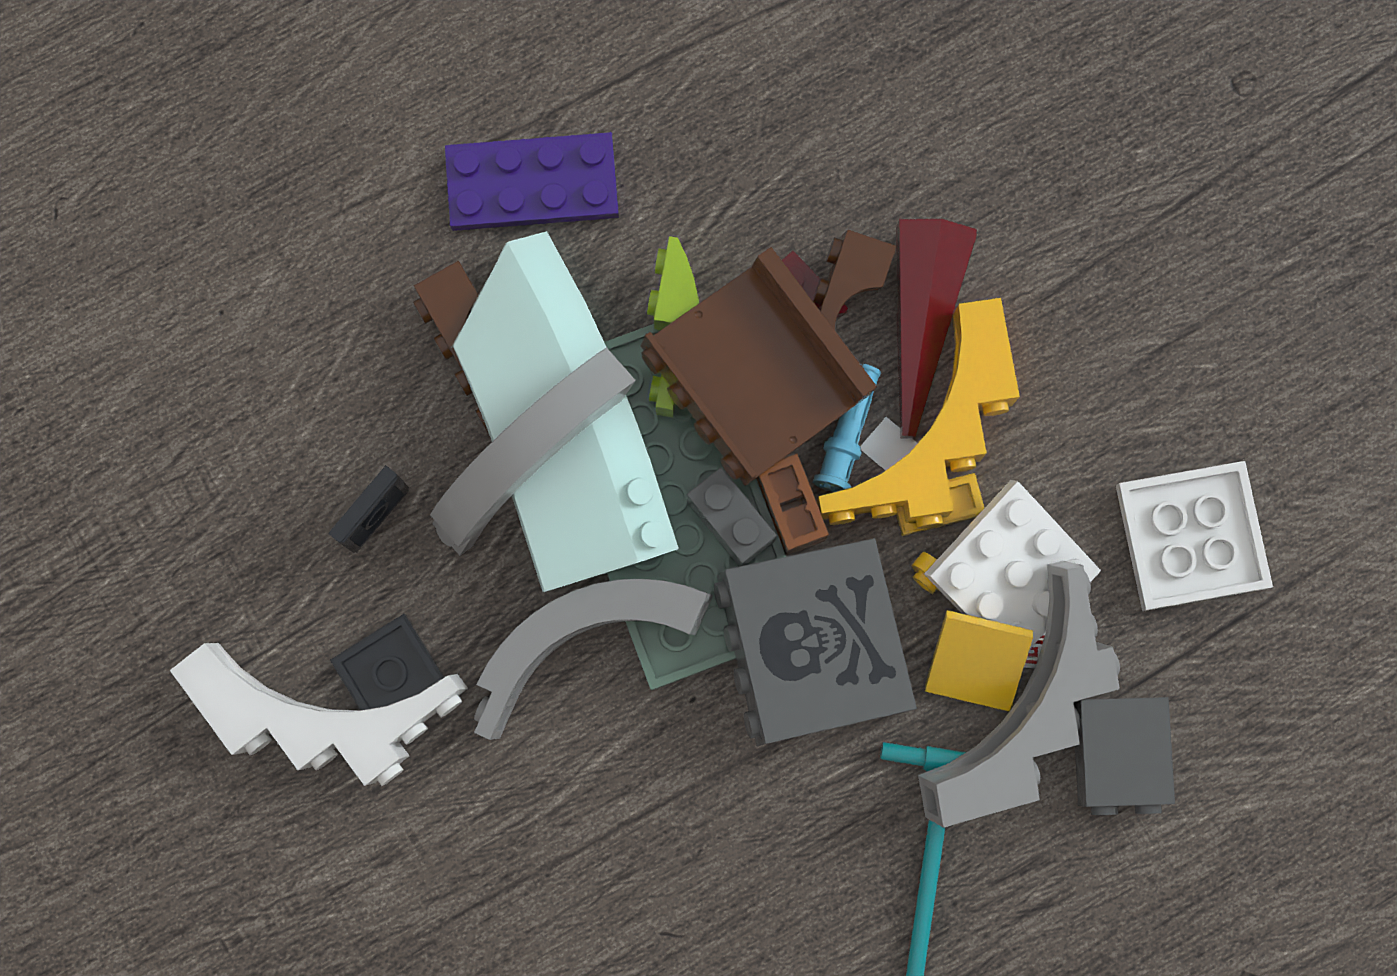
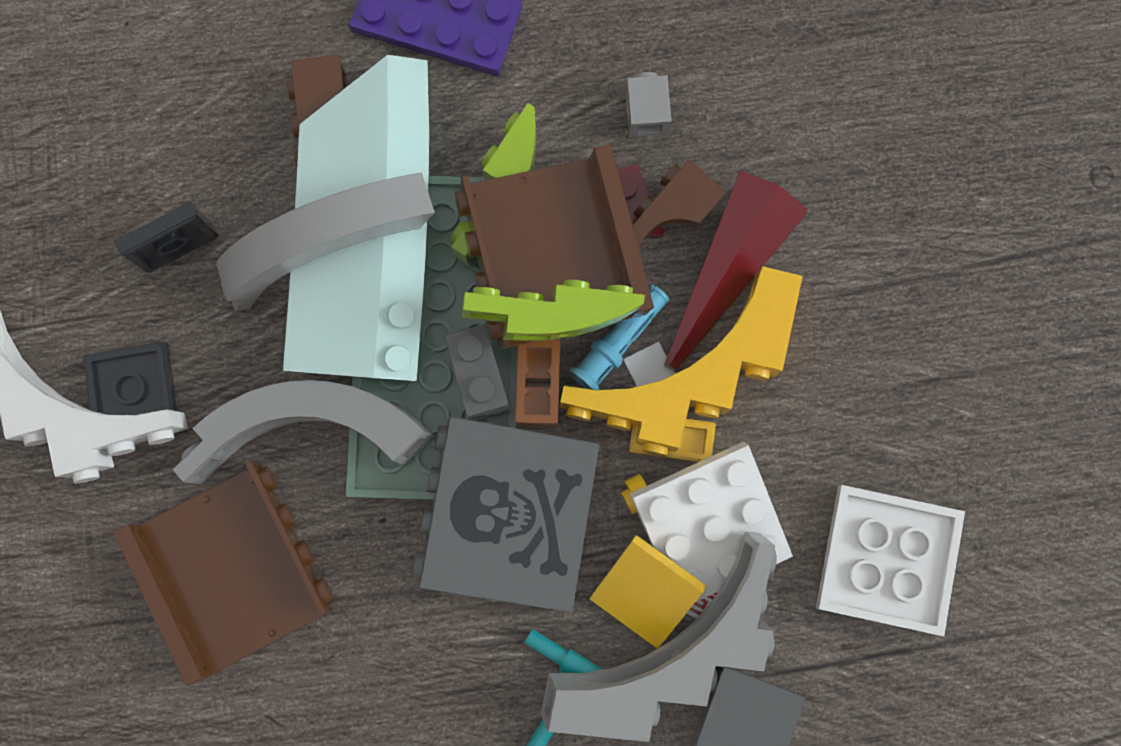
camera: 25 degrees right, 0 degrees up
none -> reddish brown panel [113,461,334,686]
none -> lime slope [461,280,645,341]
none -> light grey brick [625,72,672,138]

